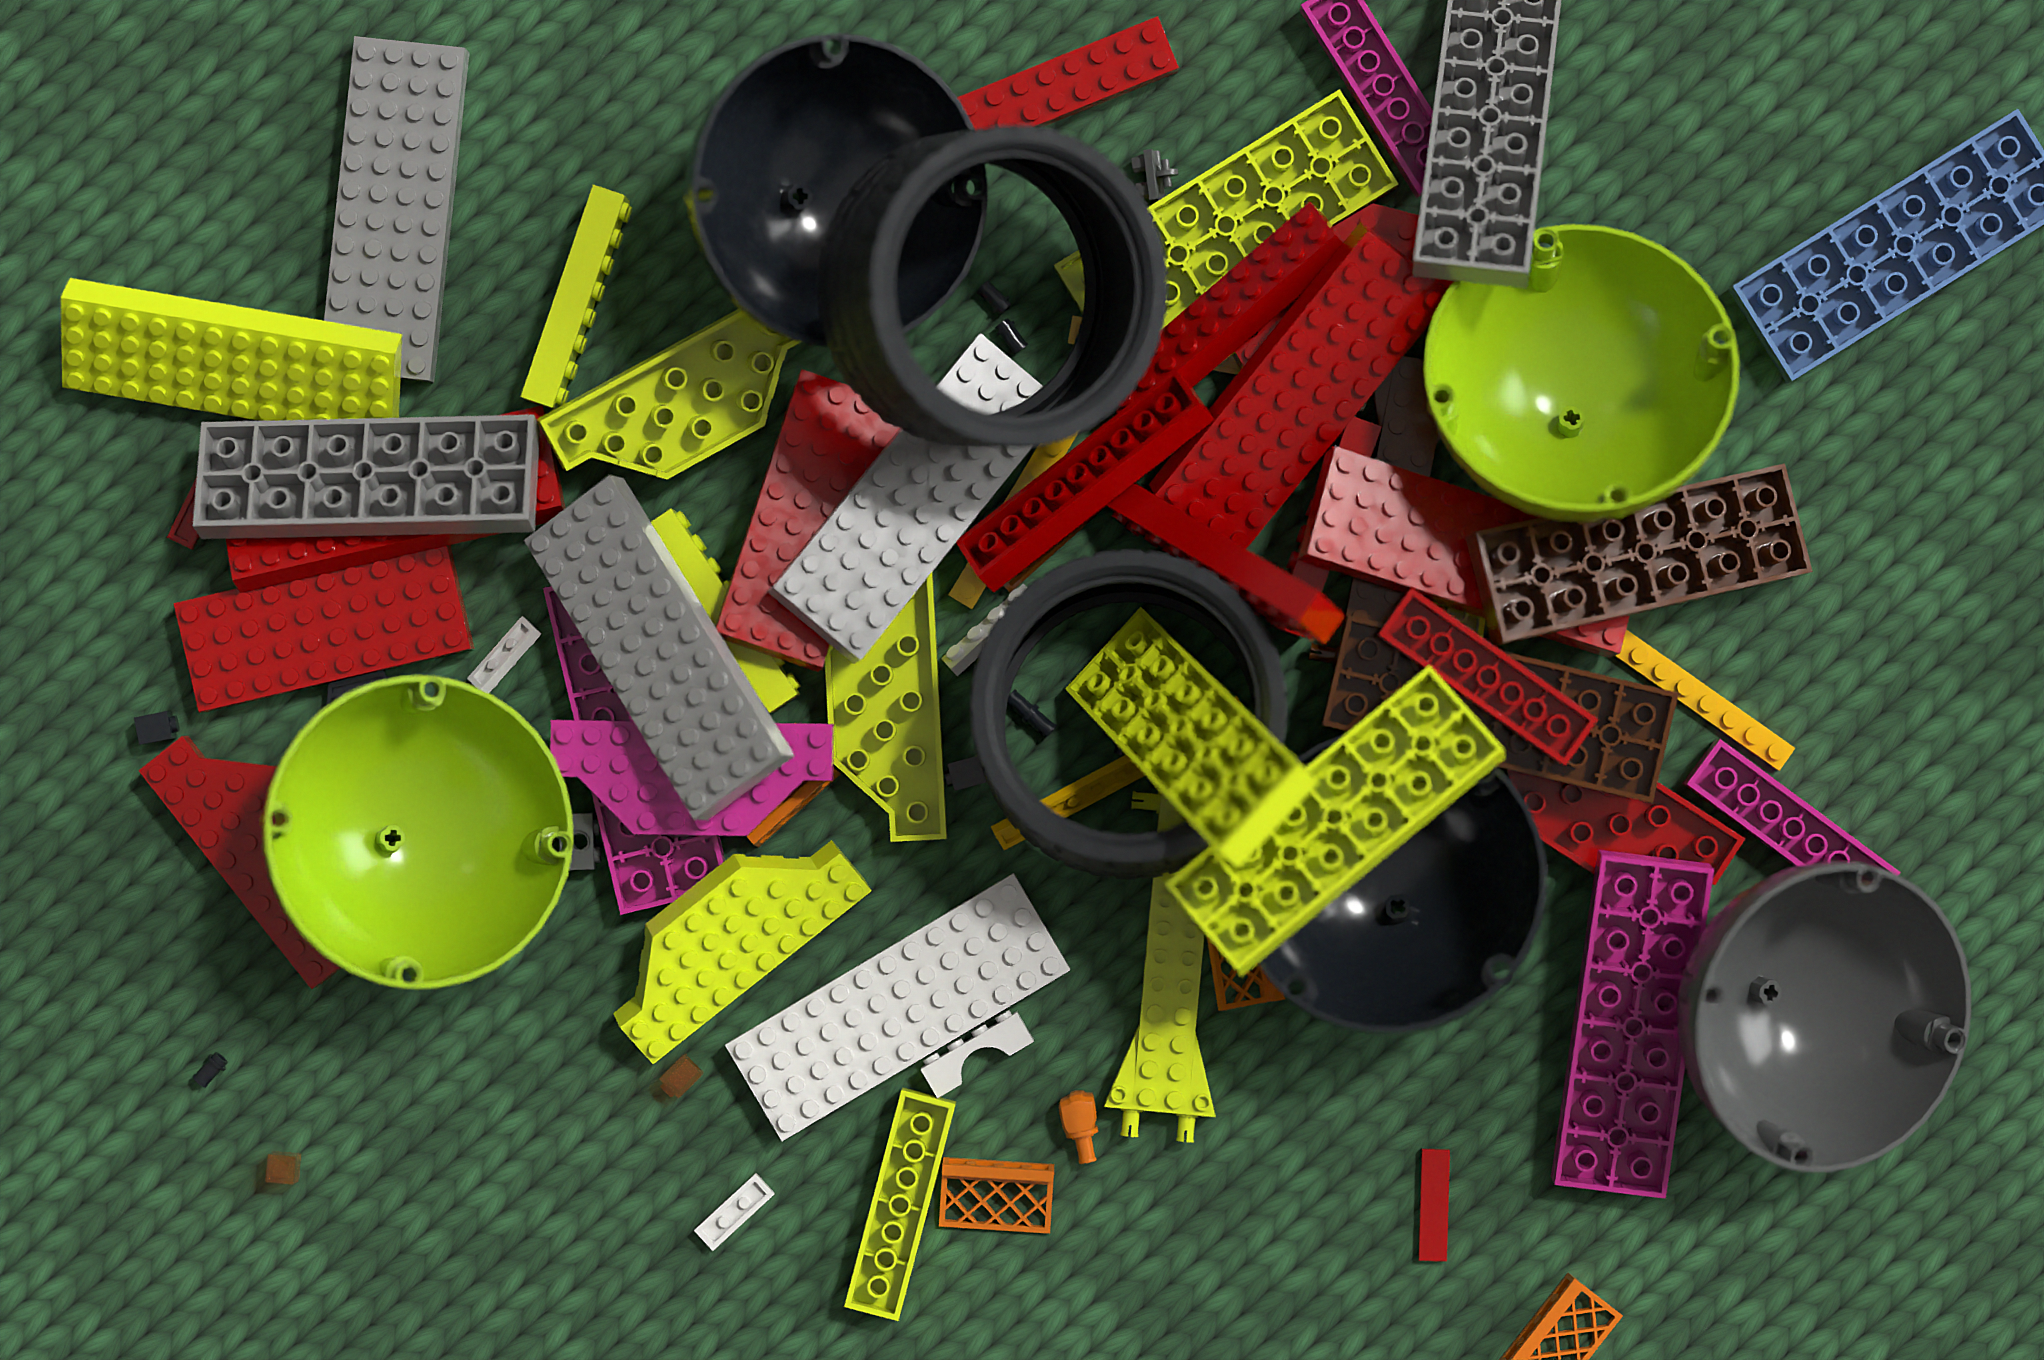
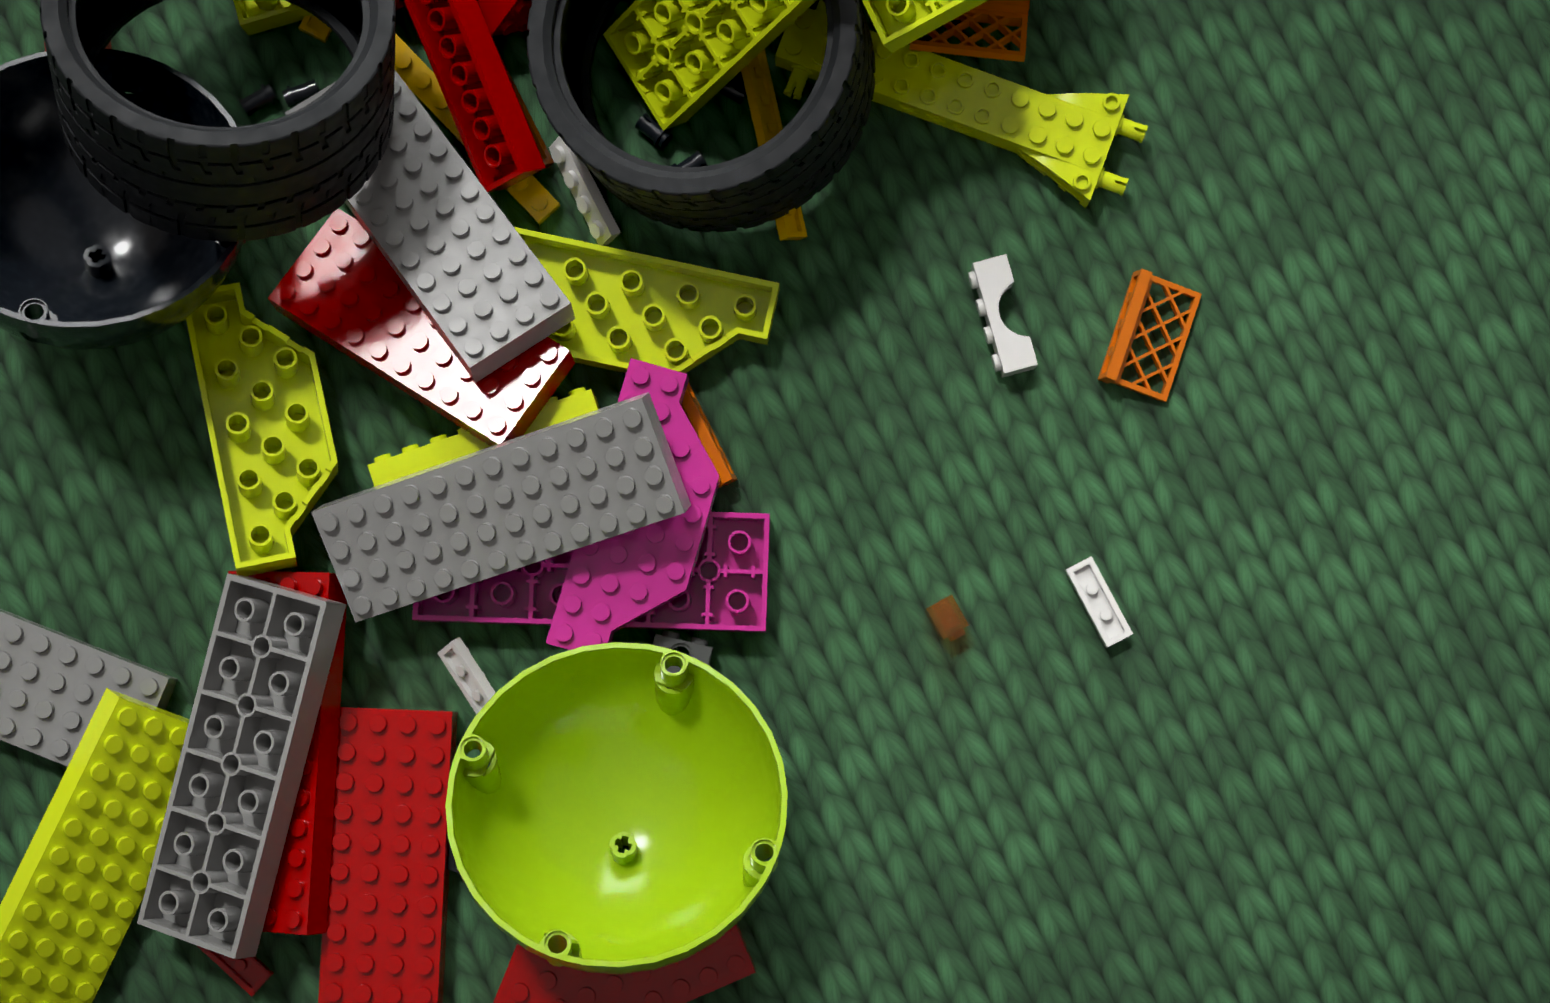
camera: 65 degrees left, 5 degrees down
neon yellow brick [521,185,632,410] -> none
neon yellow brick [613,840,872,1064] -> none
white brick [725,873,1071,1141] -> none
neon yellow brick [844,1087,956,1321] -> none
black brick [944,756,987,791] -> none
orange piece [1059,1090,1099,1164] -> none
none -> black pin [635,113,672,148]

